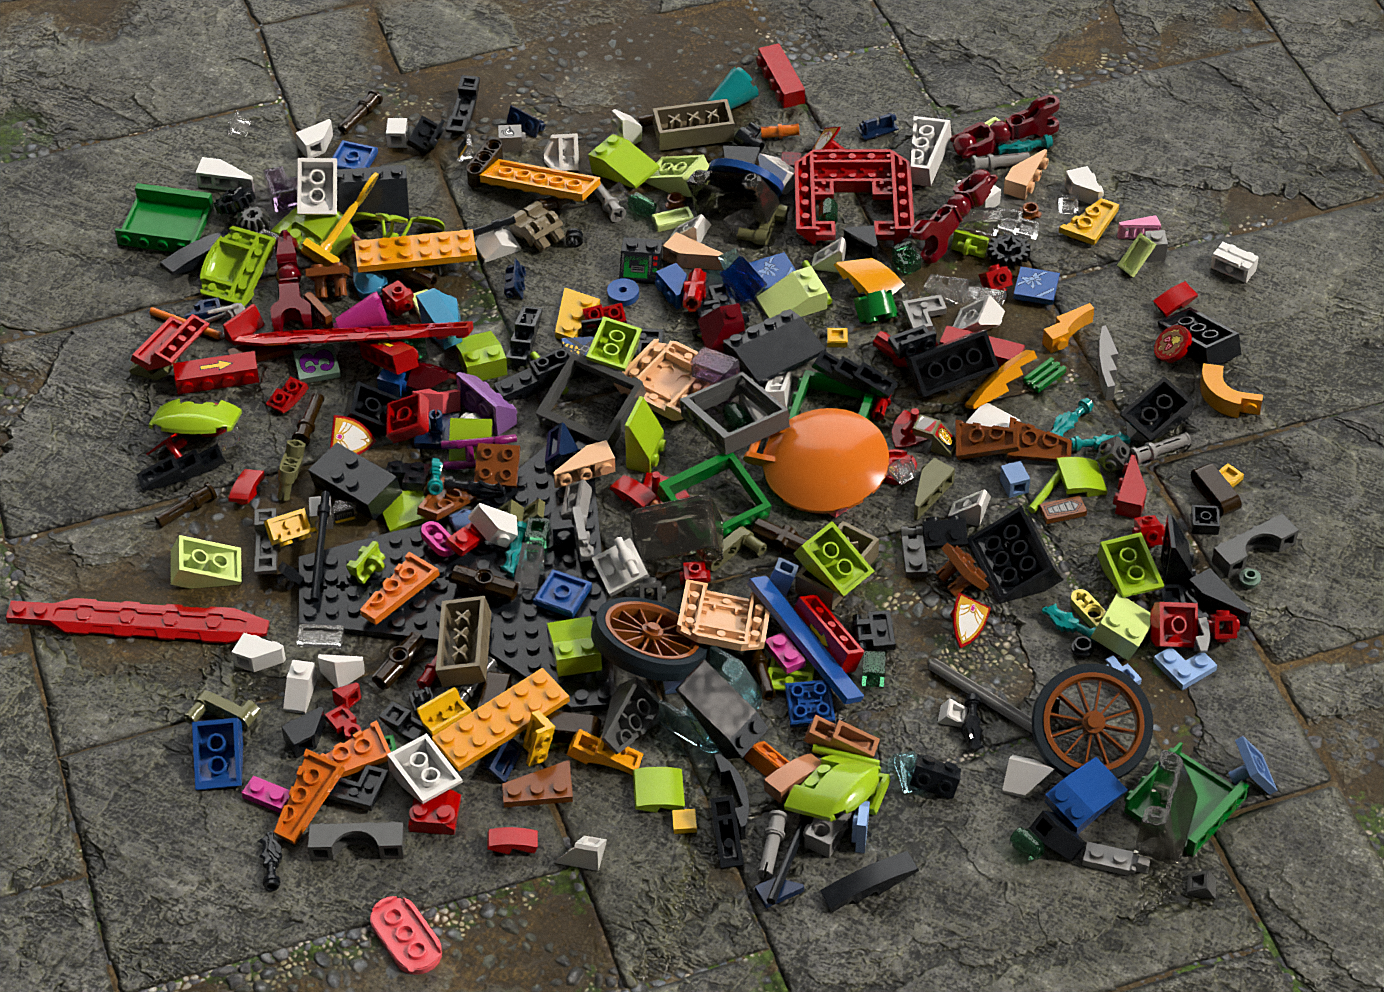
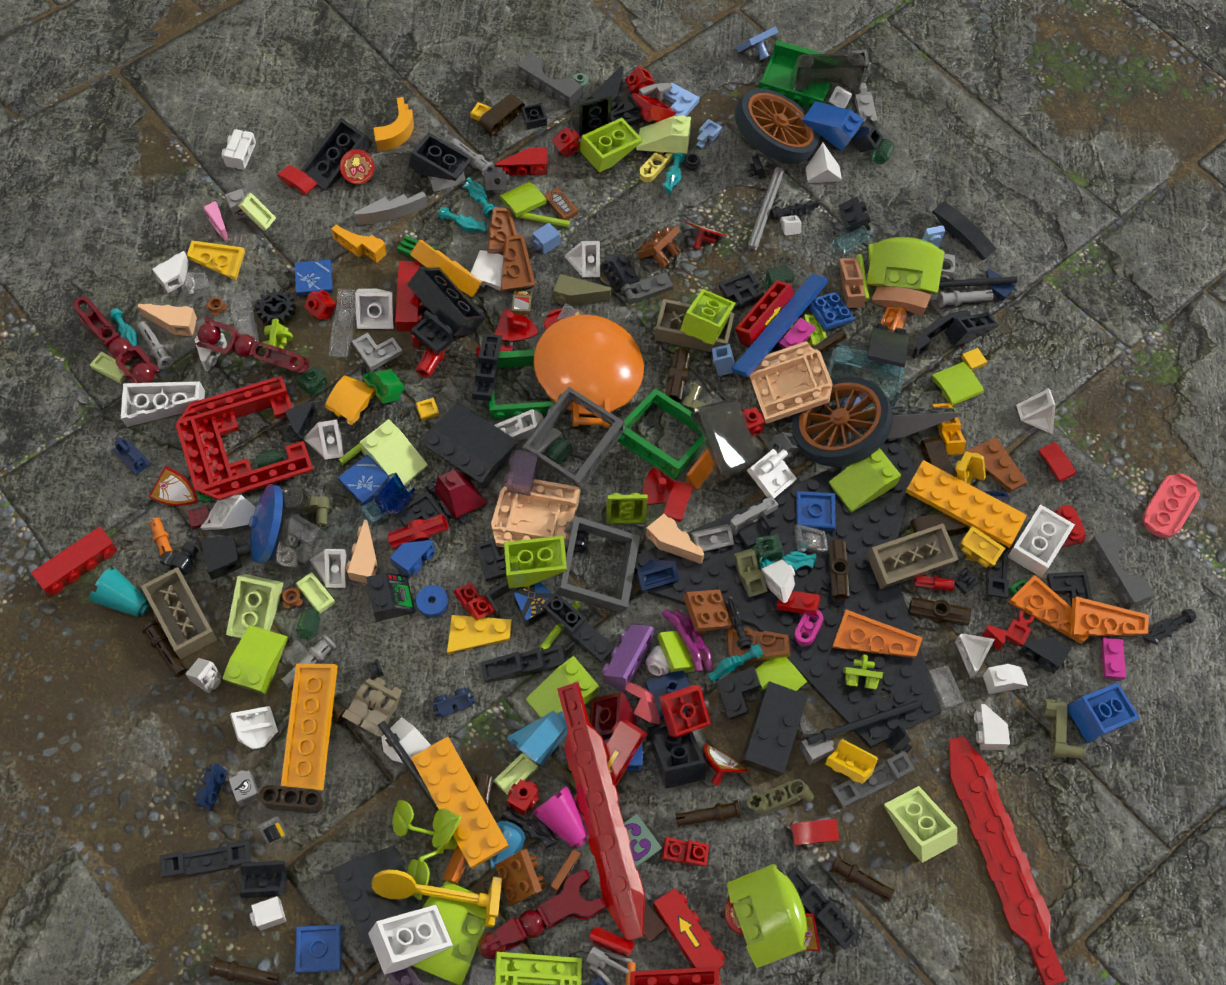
camera: 115 degrees left, 15 degrees up
medium blue slope [447,508,472,532] -> none
black slope [967,506,1064,604] -> none
none -> white tile [829,86,852,108]

